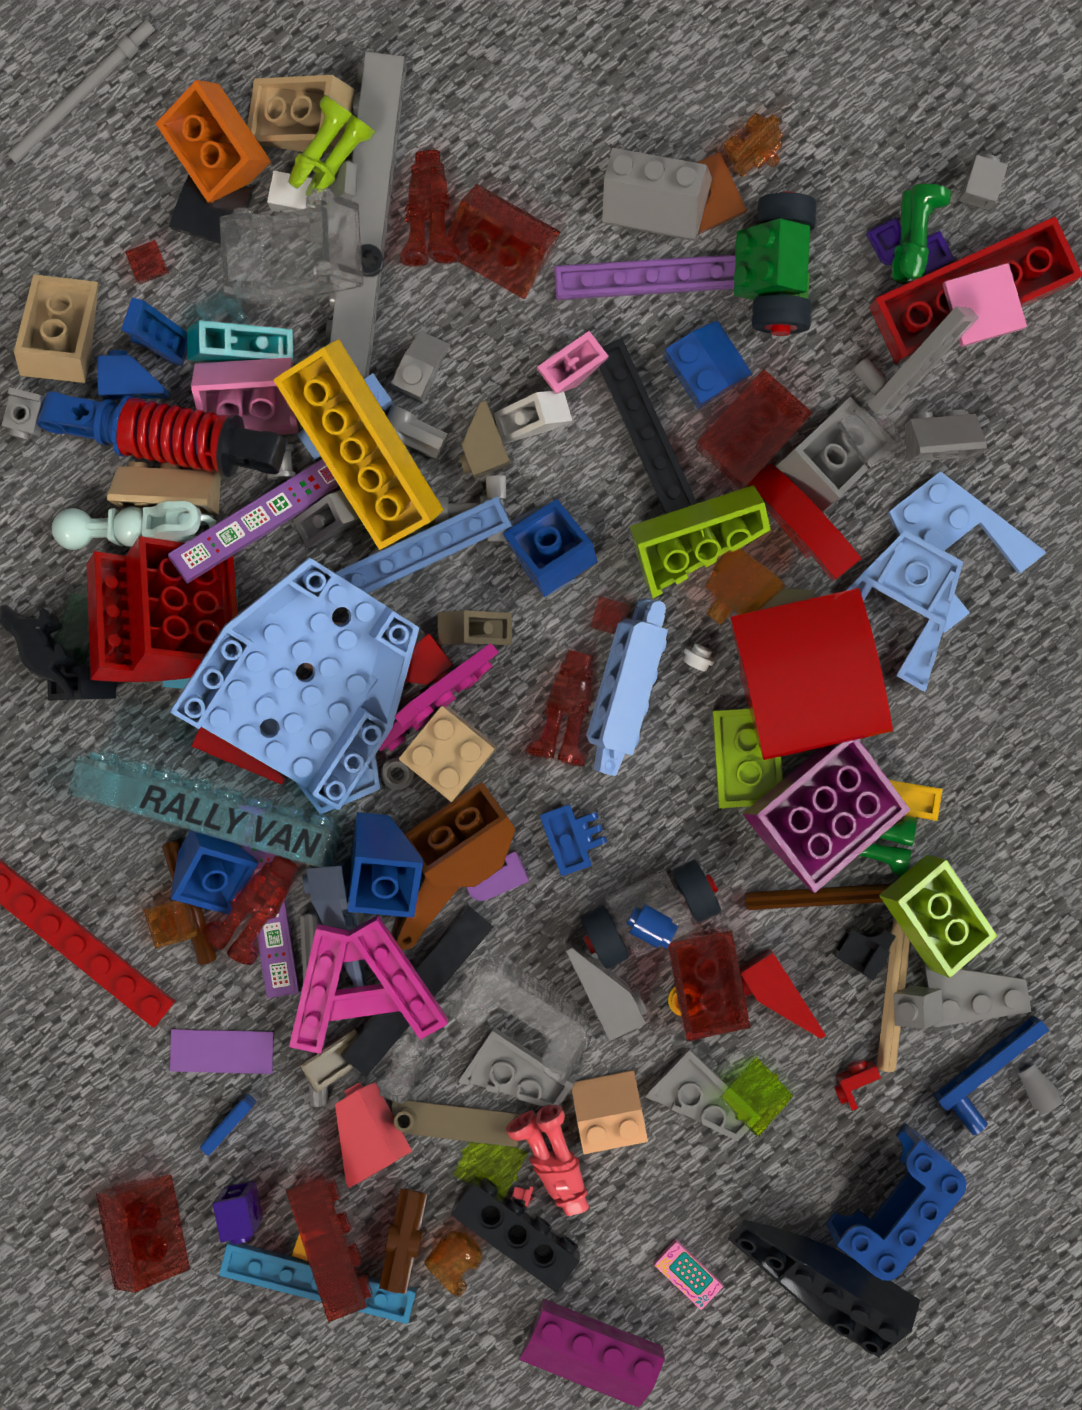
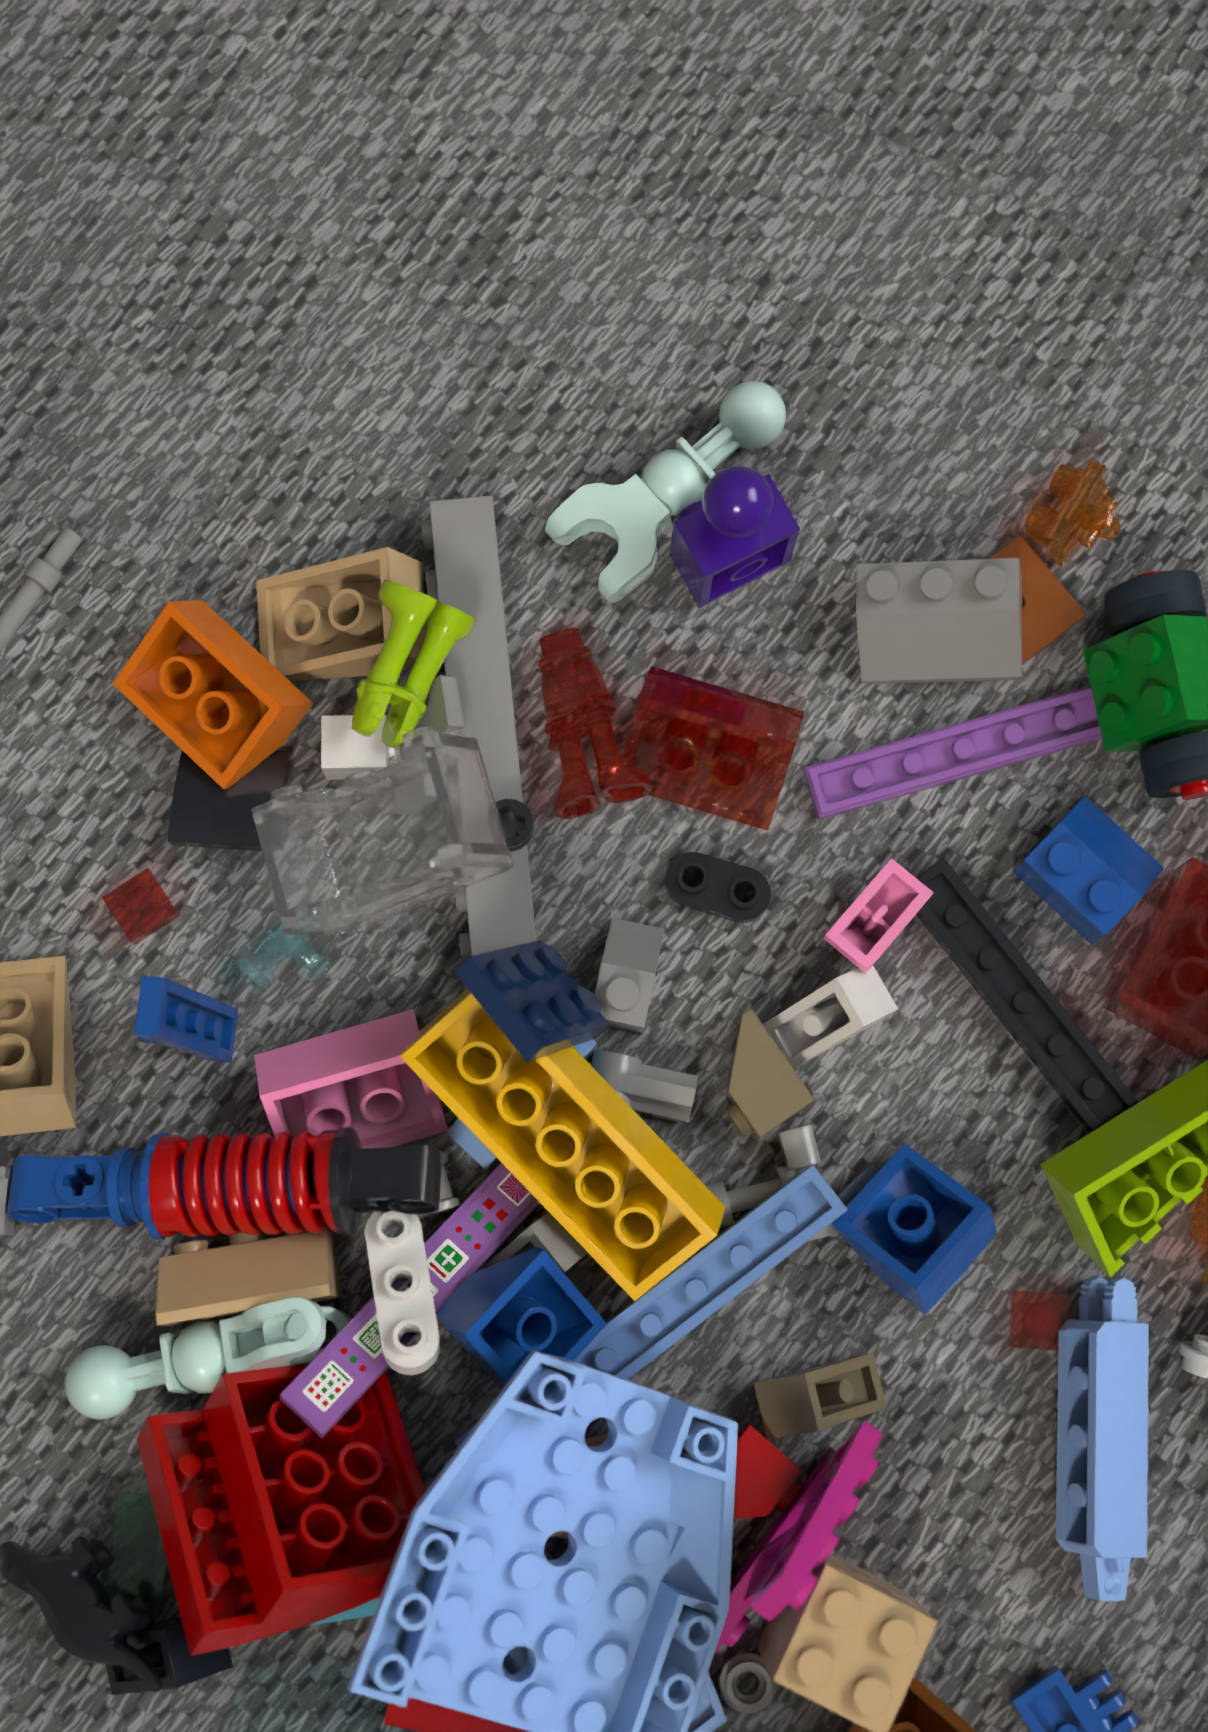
camera: 15 degrees left, 10 degrees down
blue slope [97,350,170,400] -> none
teal slope [187,320,293,362] -> none
clear red piece [525,650,594,767] -> none
none -> white plate [365,1211,440,1375]
none -> blue slope [435,1247,607,1390]
none -> dark blue plate [454,940,610,1062]
none -> light aqua piece [545,381,786,603]
none -> black plate [665,852,771,923]
none -> dark purple brick [670,466,800,608]

